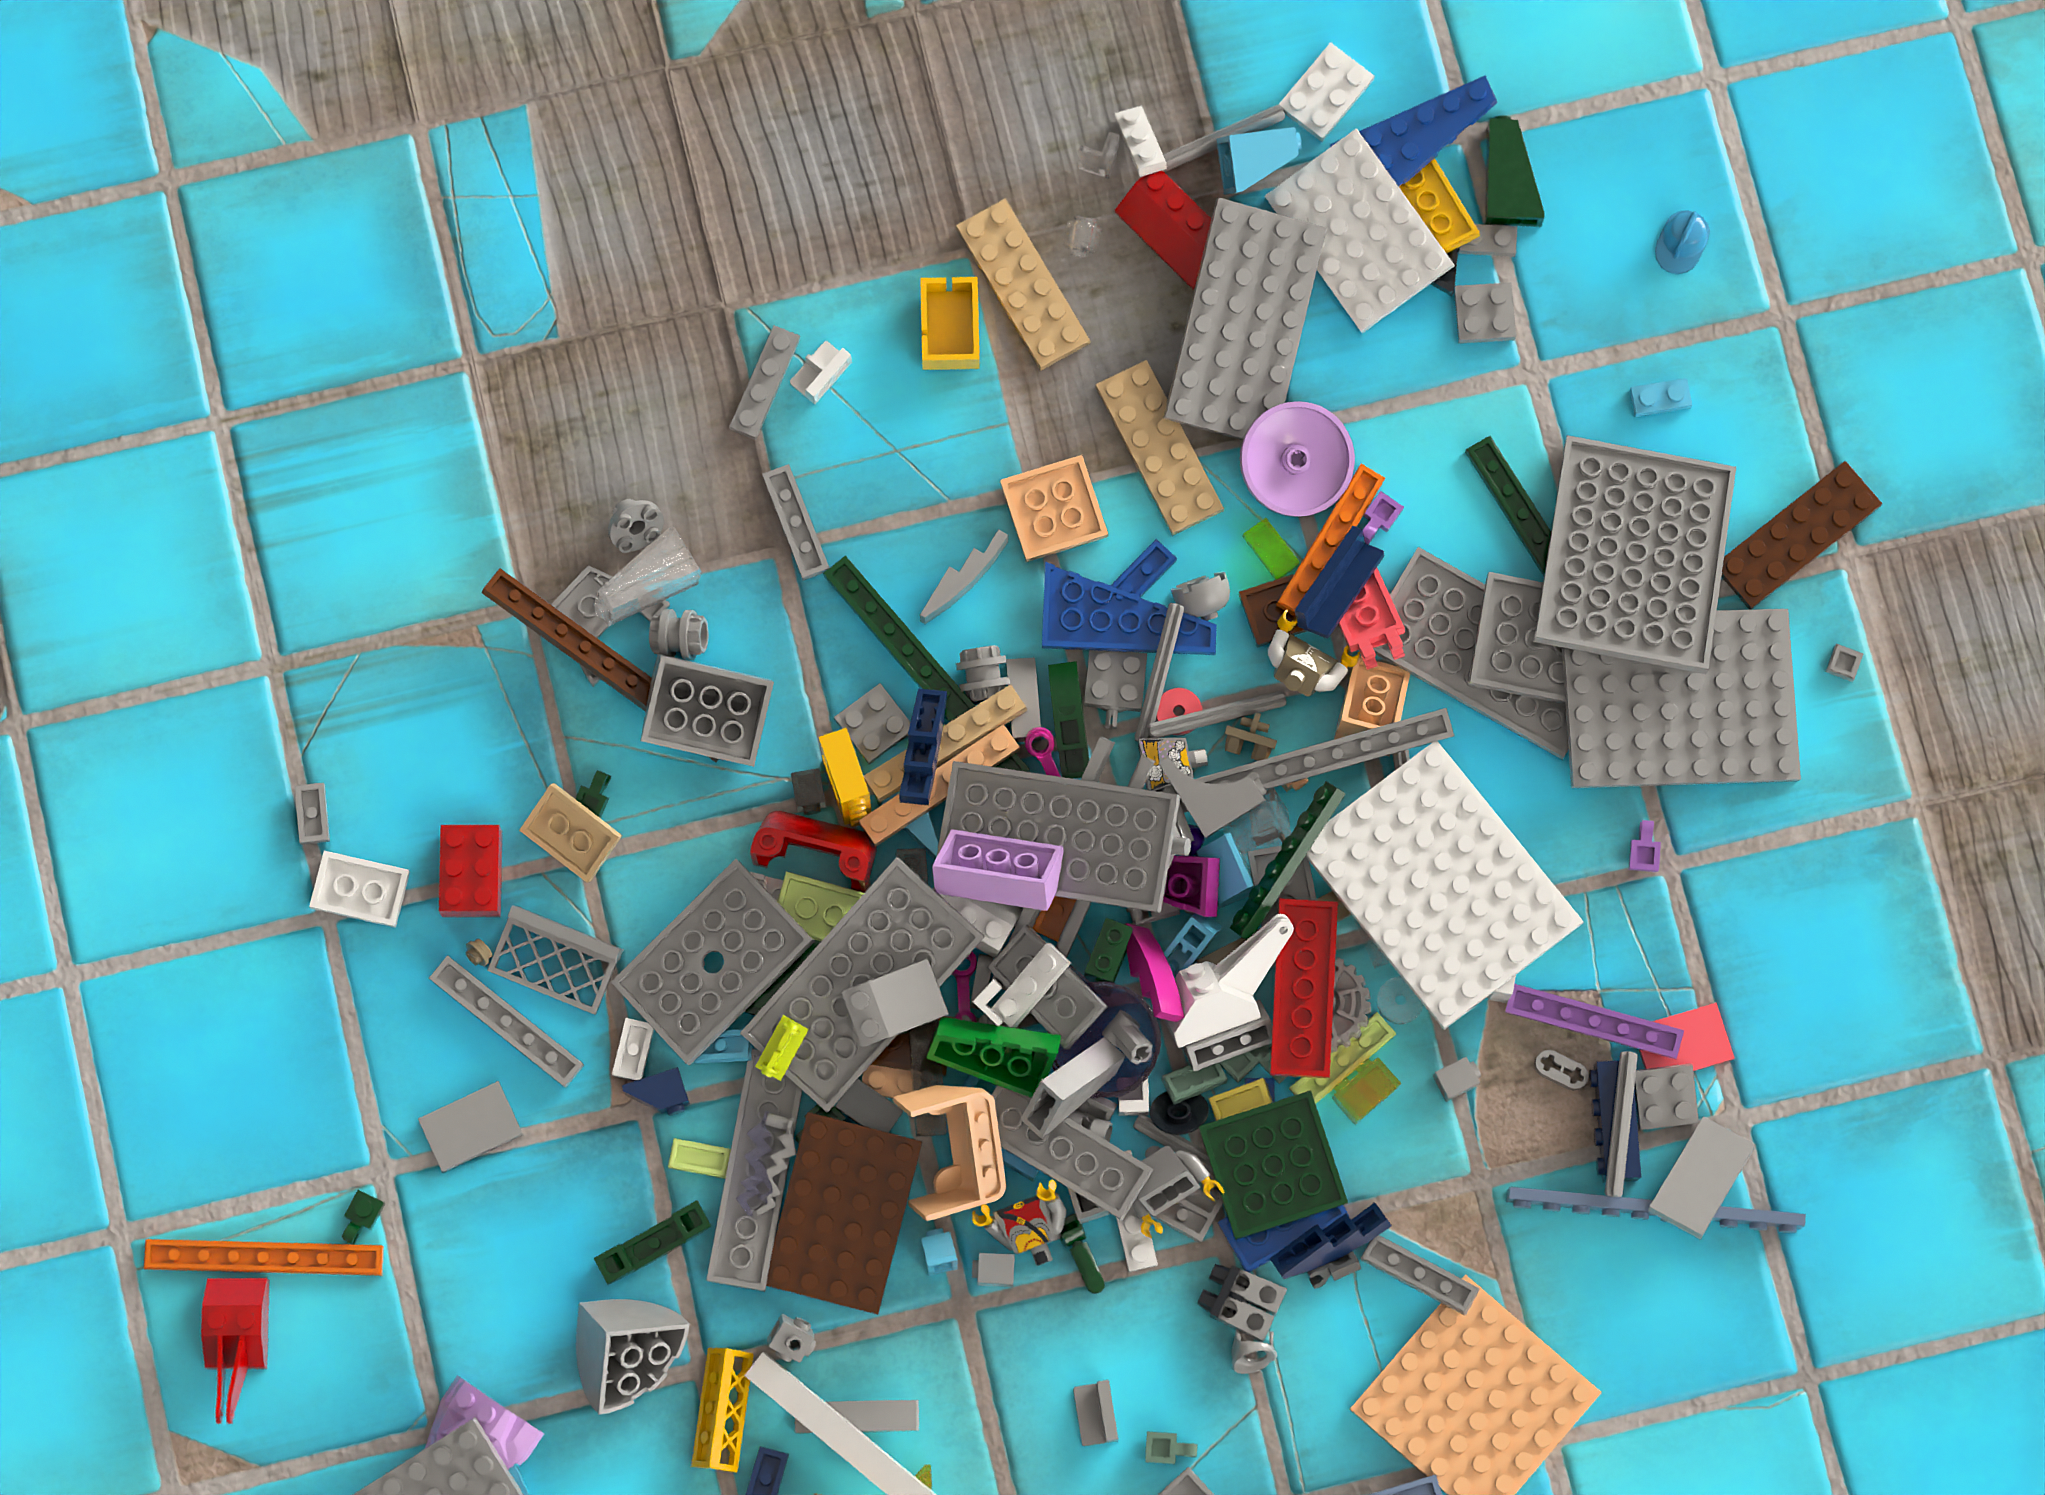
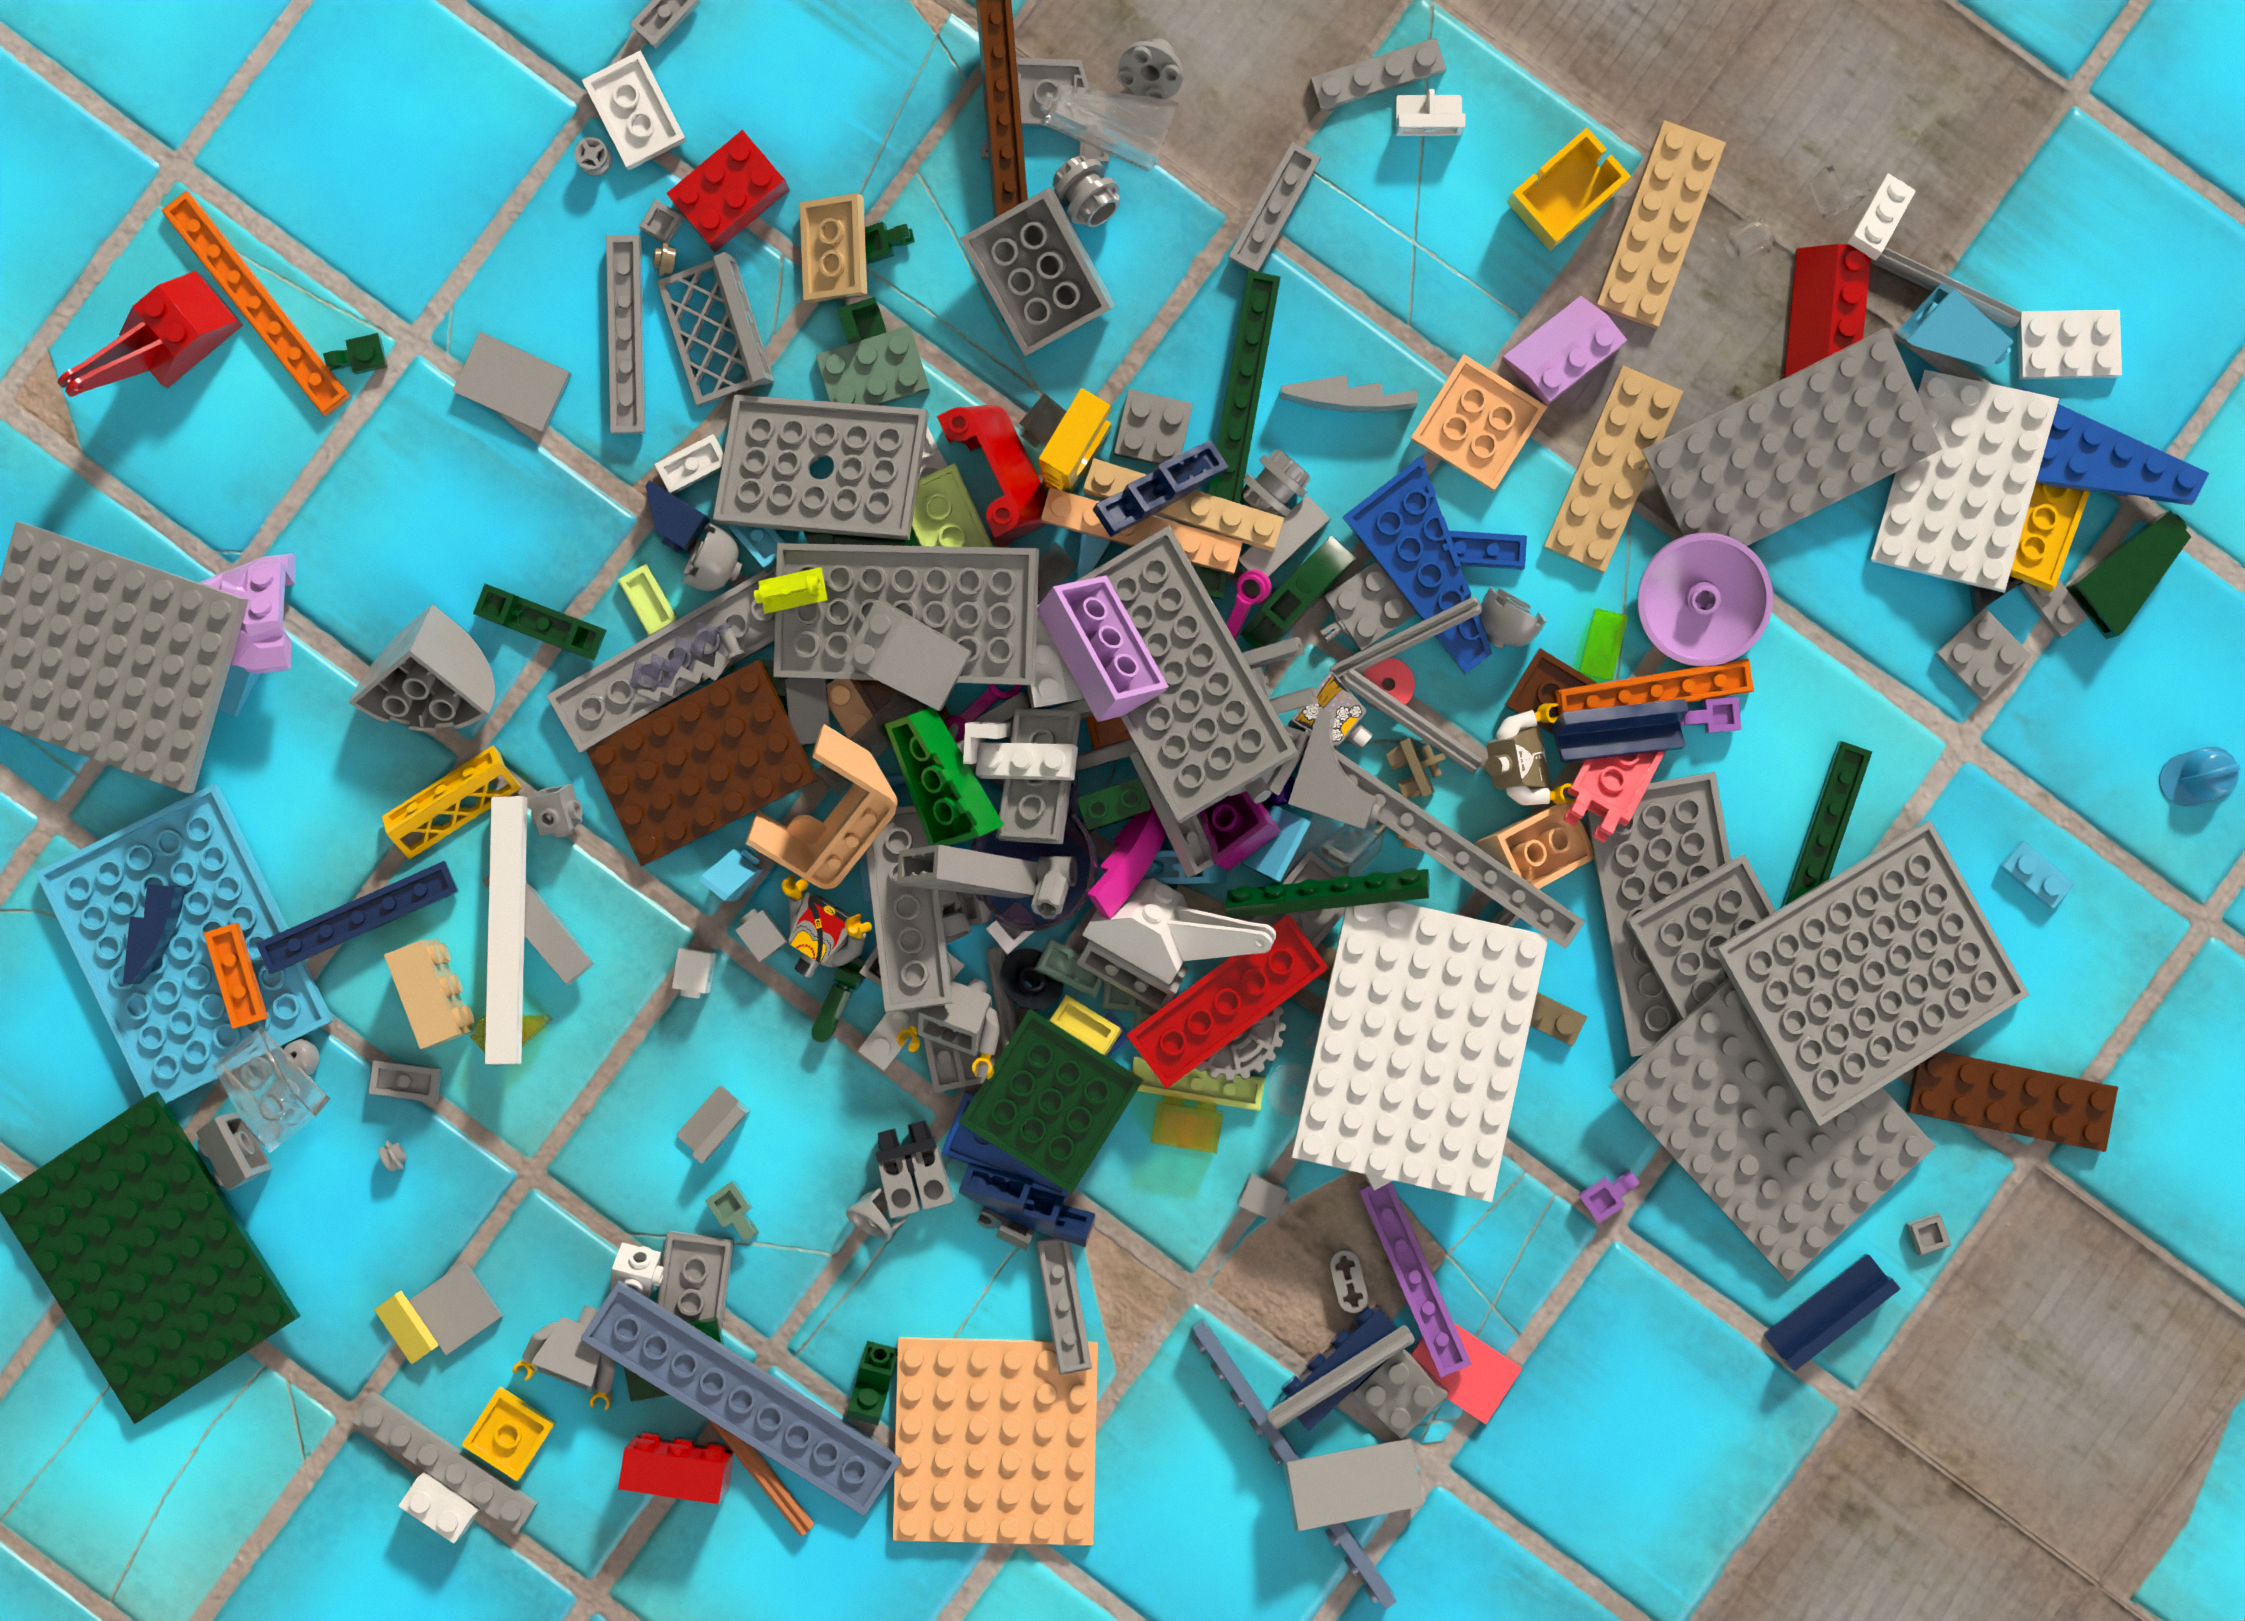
camera: 55 degrees right, 10 degrees up
none -> light grey wheel [575,137,612,176]
none -> light grey tile [639,199,685,247]
none -> white brick [672,948,716,998]
none -> light grey cylinder [681,523,742,591]
none -> sand green plate [815,325,930,406]
none -> dark green panel [837,297,887,344]
none -> dark green slope [846,1341,898,1426]
none -> light grey plate [1129,751,1215,878]
none -> lavender slope [1502,296,1628,406]
none -> dark tan plate [1530,992,1587,1046]
none -> dark blue panel [1764,1254,1901,1371]

